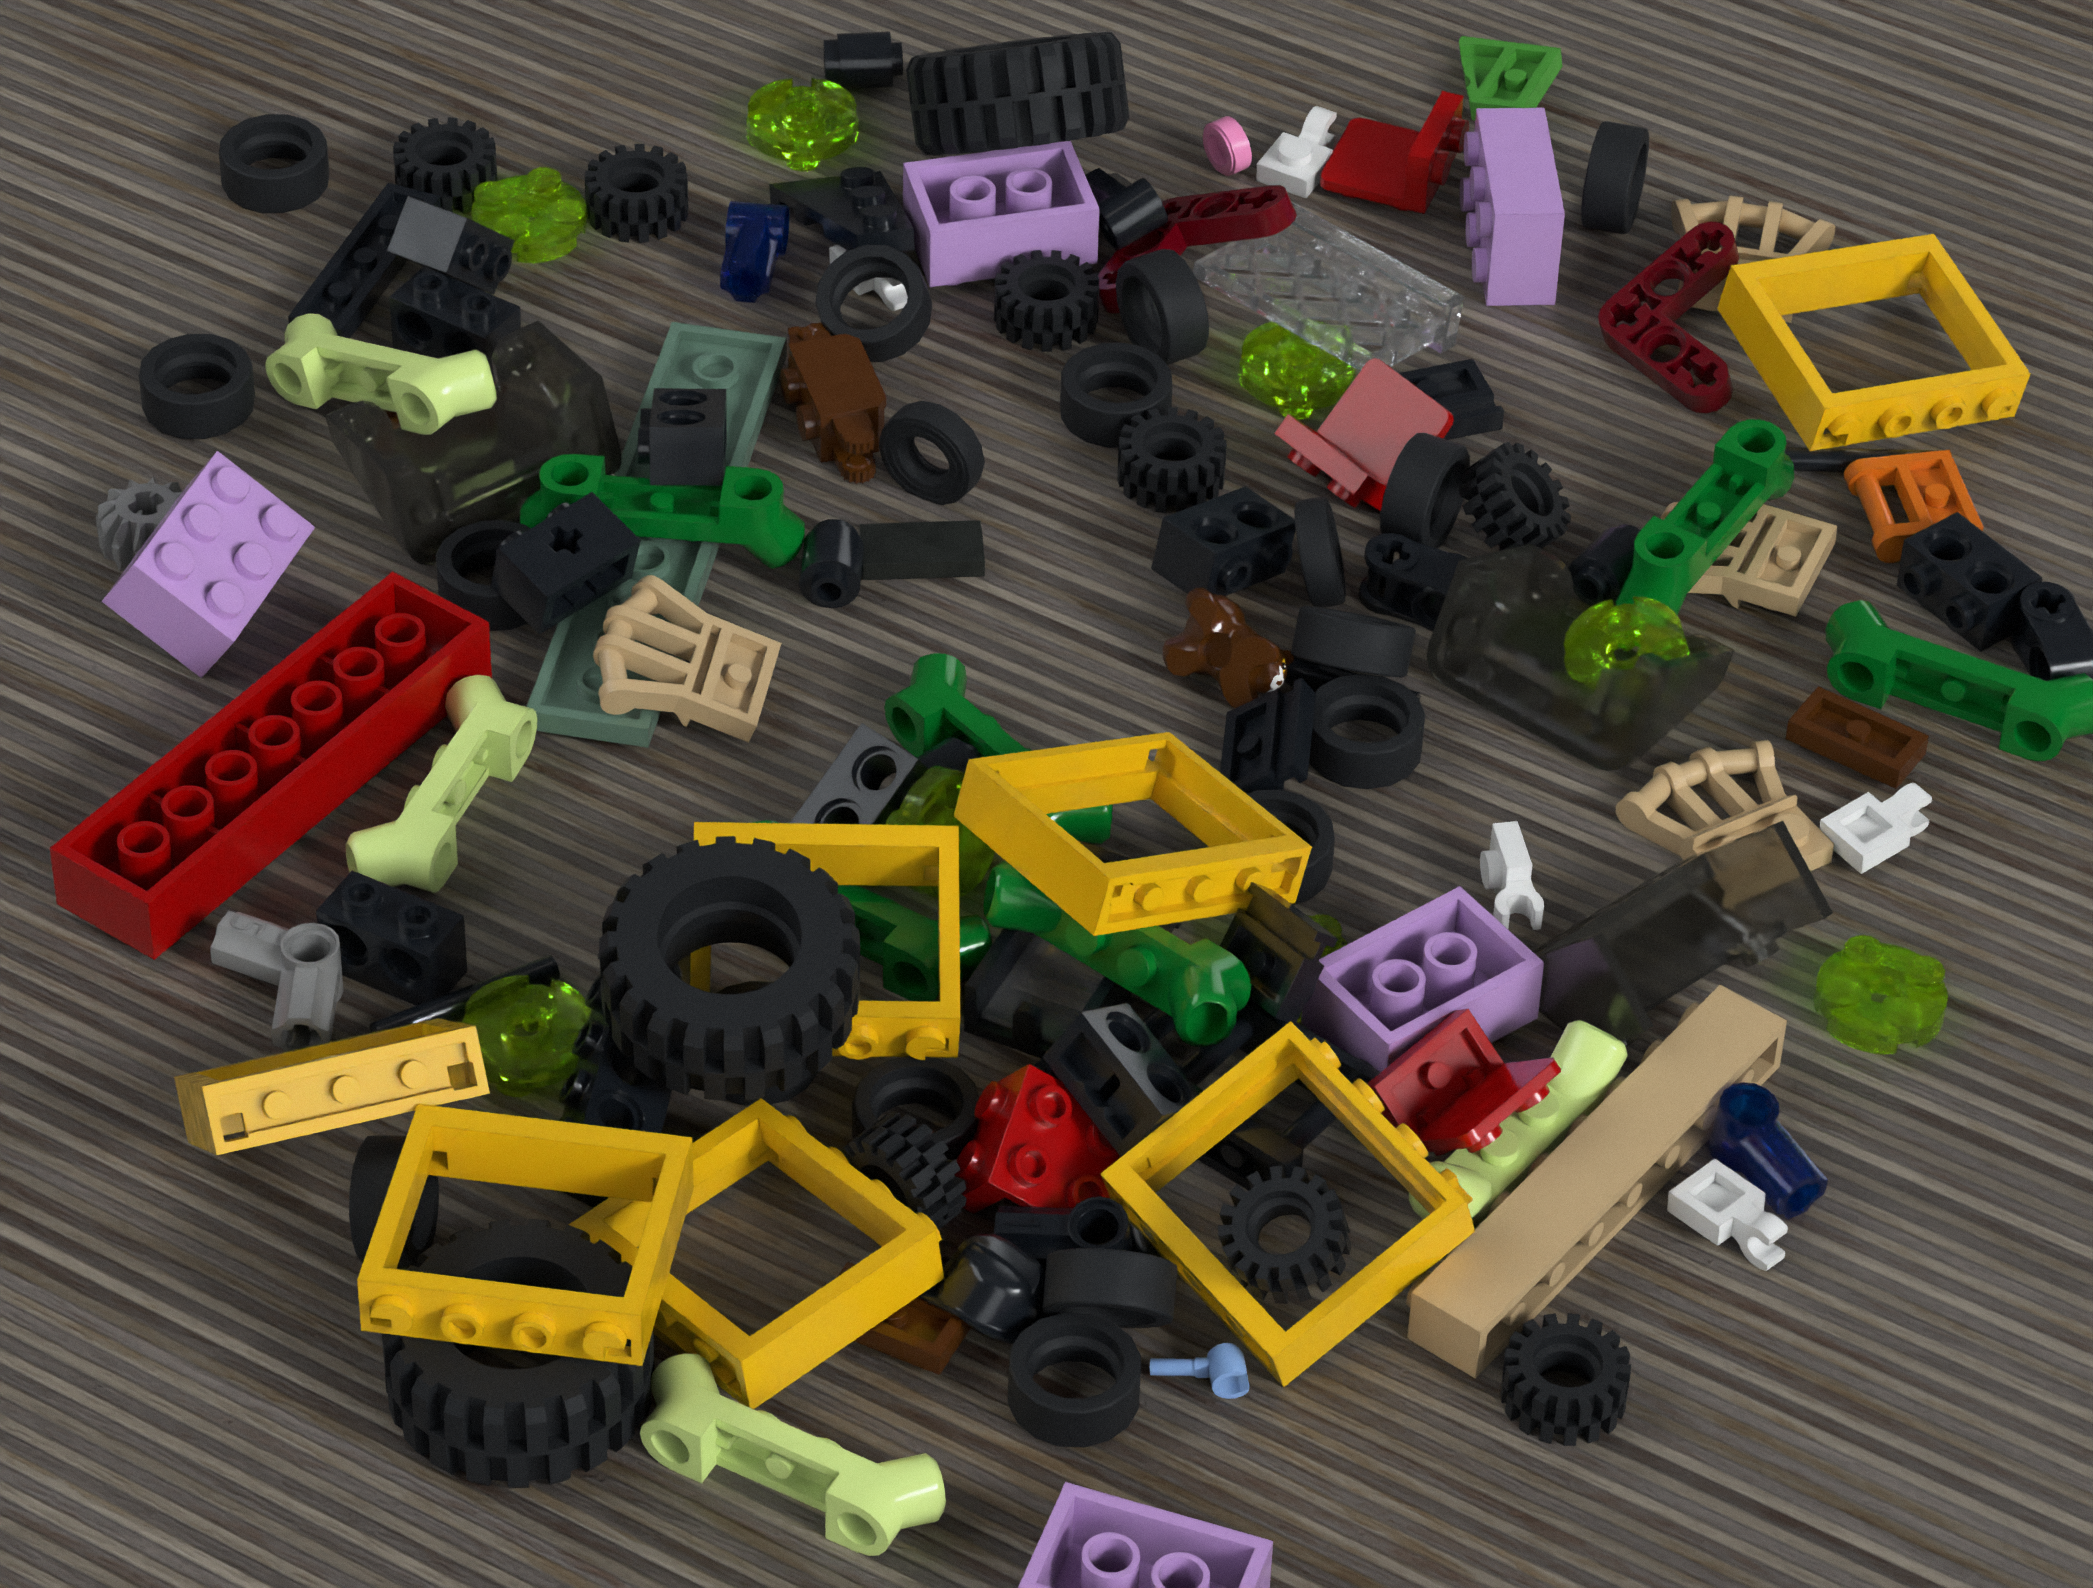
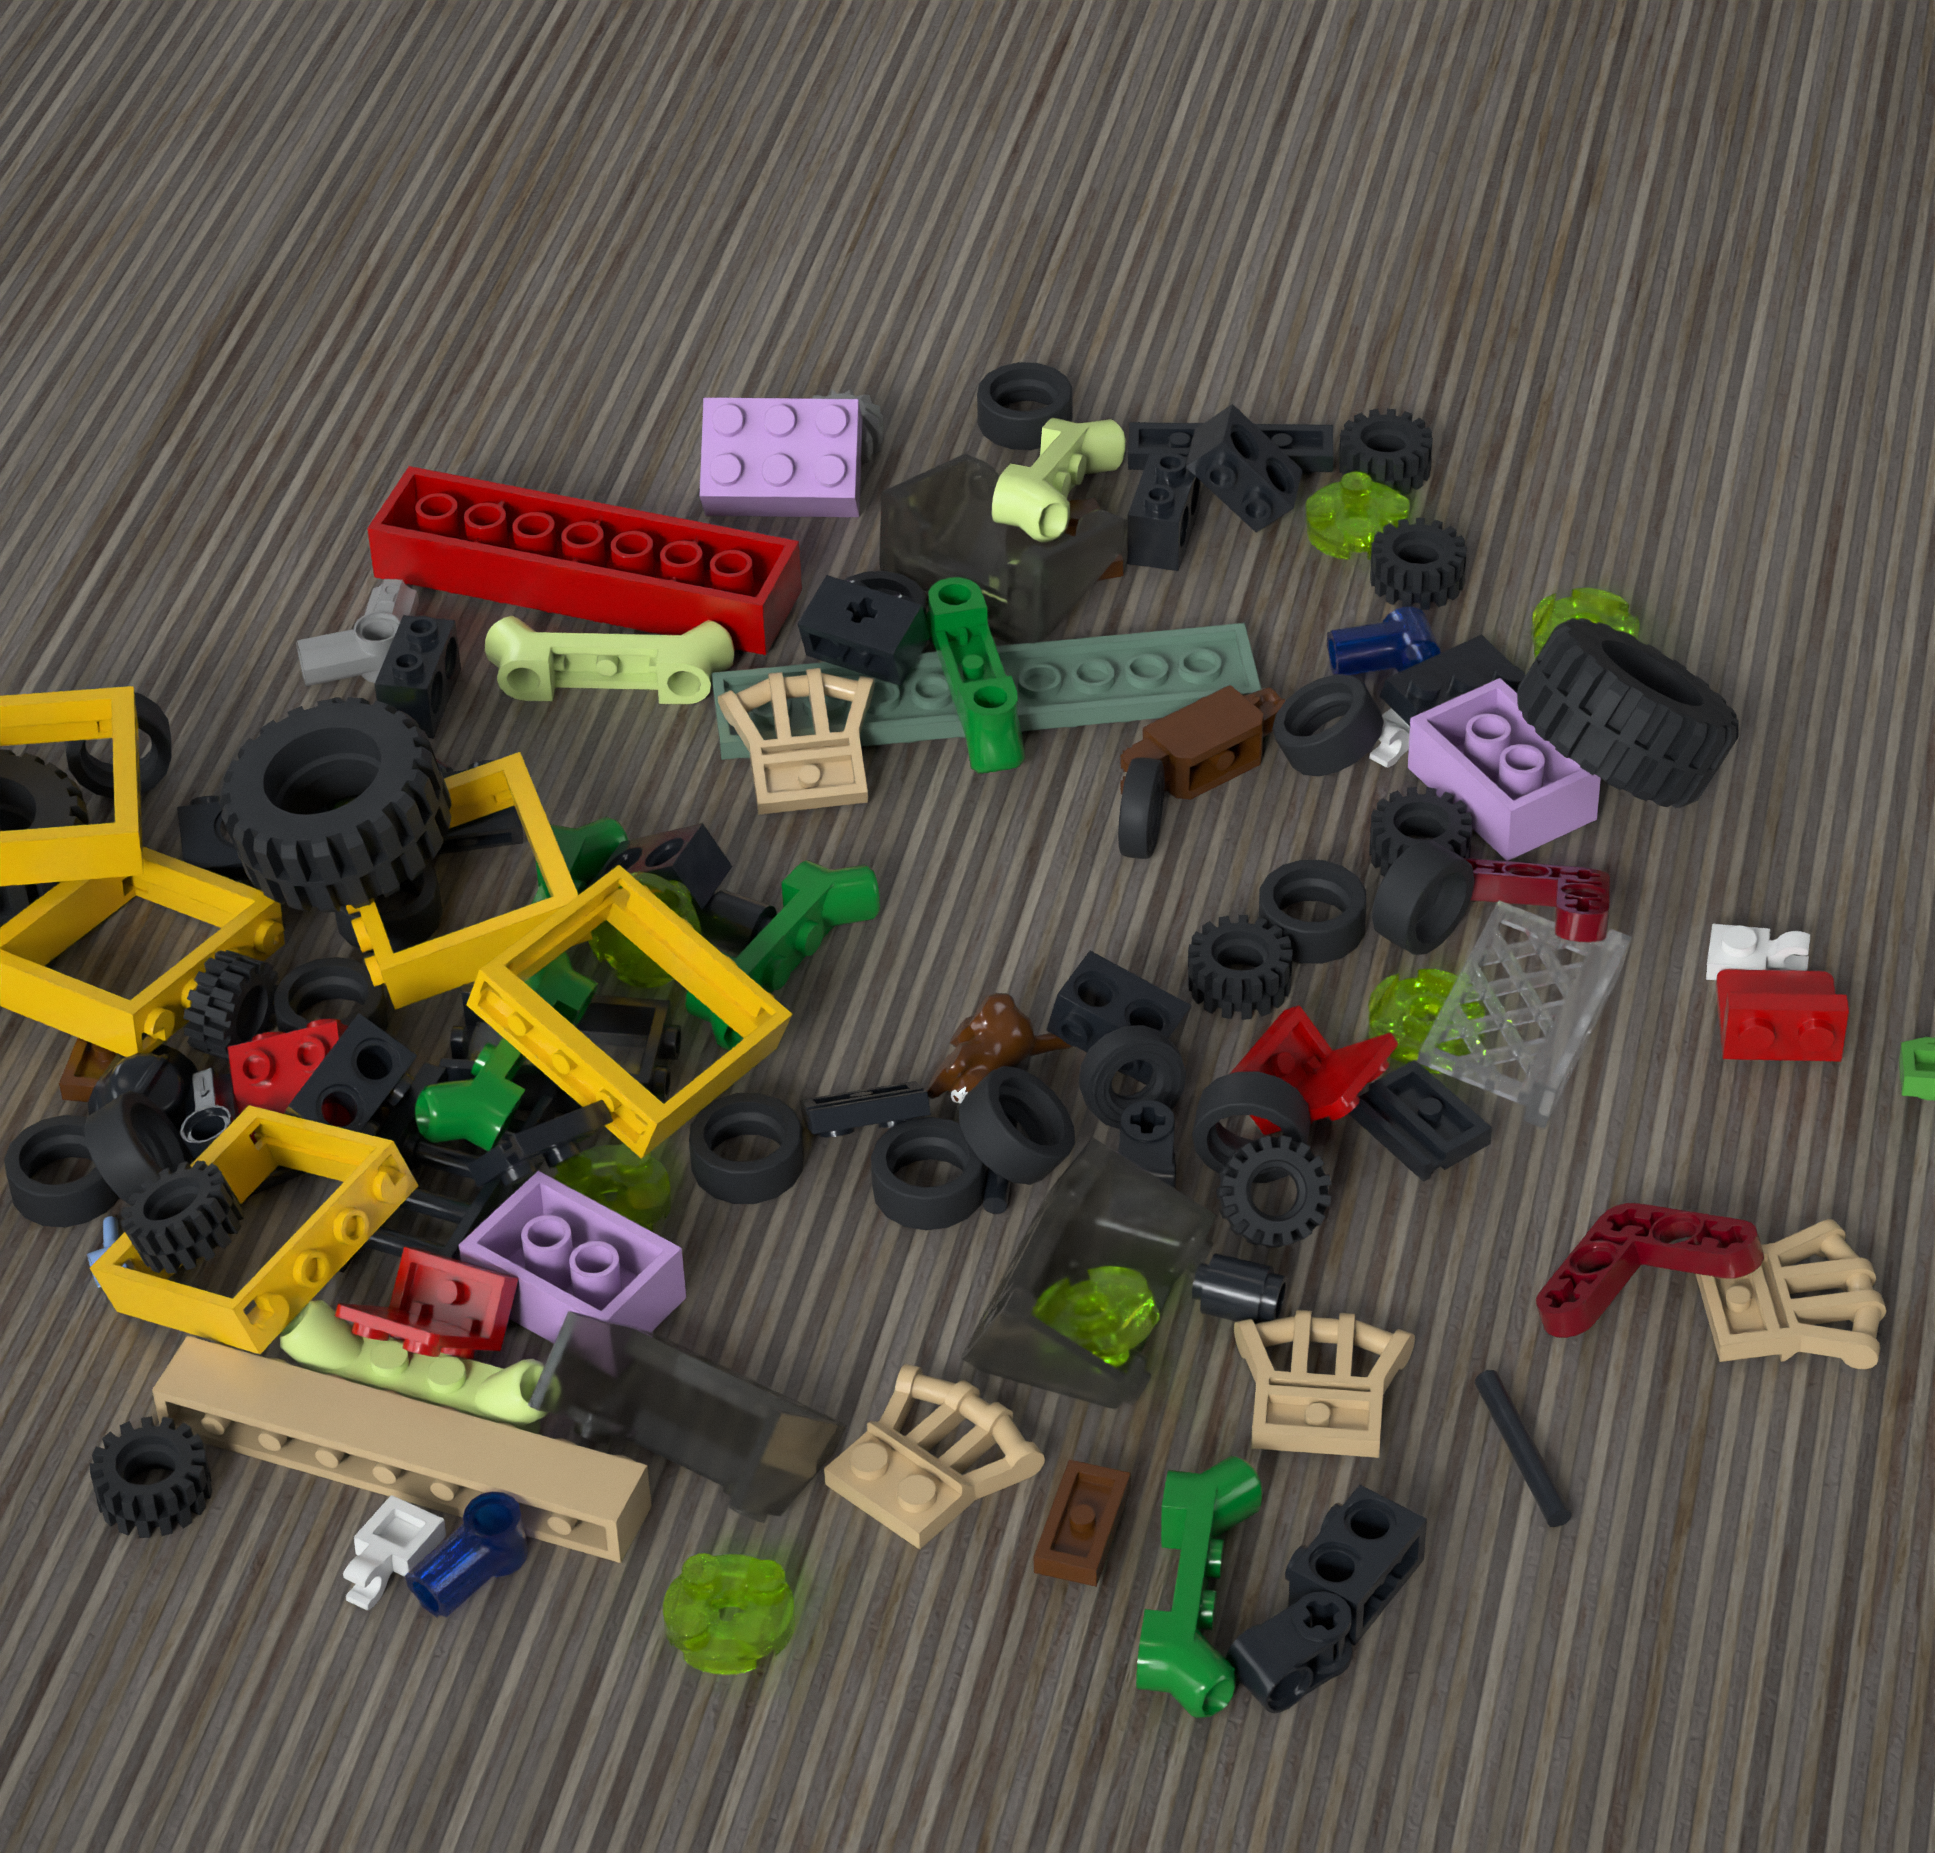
camera: 75 degrees right, 0 degrees up
yellow window [174,1018,490,1155] -> none
black tyre [219,114,329,213] -> none
black brick [638,388,727,486] -> none
black brick [799,519,864,608] -> none
black brick [823,31,903,89] -> none
pearl dark grey tile [860,520,985,580] -> none
black piece [1085,168,1168,251] -> none
bright pink tile [1203,116,1252,176] -> none
lavender brick [1460,108,1565,306] -> none
white plate [1480,821,1544,930] -> none
black tyre [1581,121,1649,234] -> none
green plate [1615,419,1794,631] -> none
yellow window [1717,234,2031,451] -> none
white plate [1820,783,1932,874] -> none
orange plate [1844,450,1984,563] -> none

